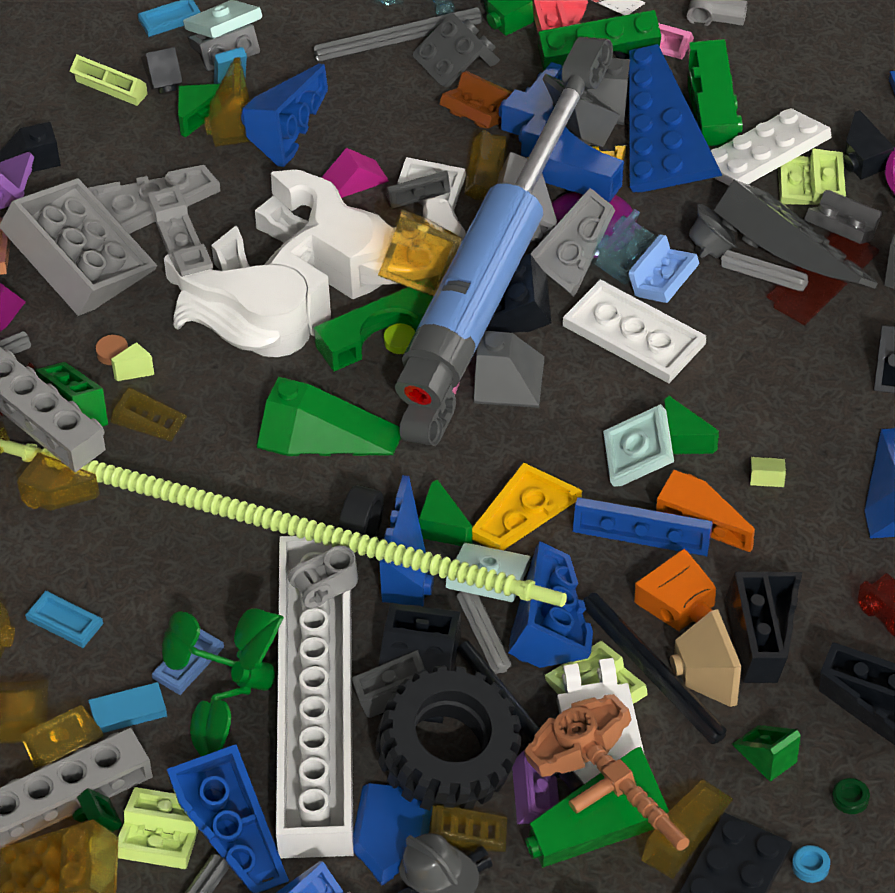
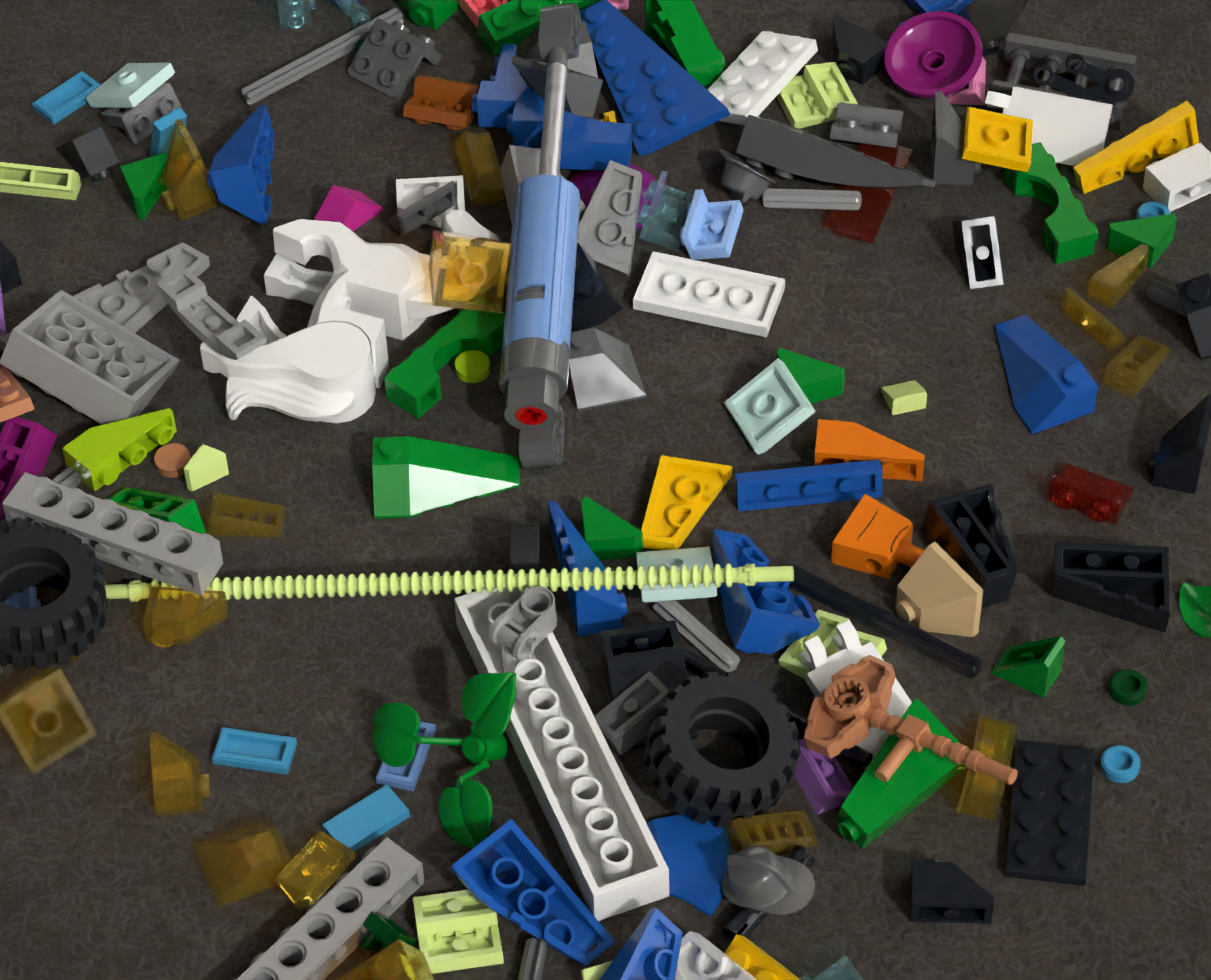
camera: 20 degrees left, 0 degrees up
none -> lime slope [62,408,177,491]

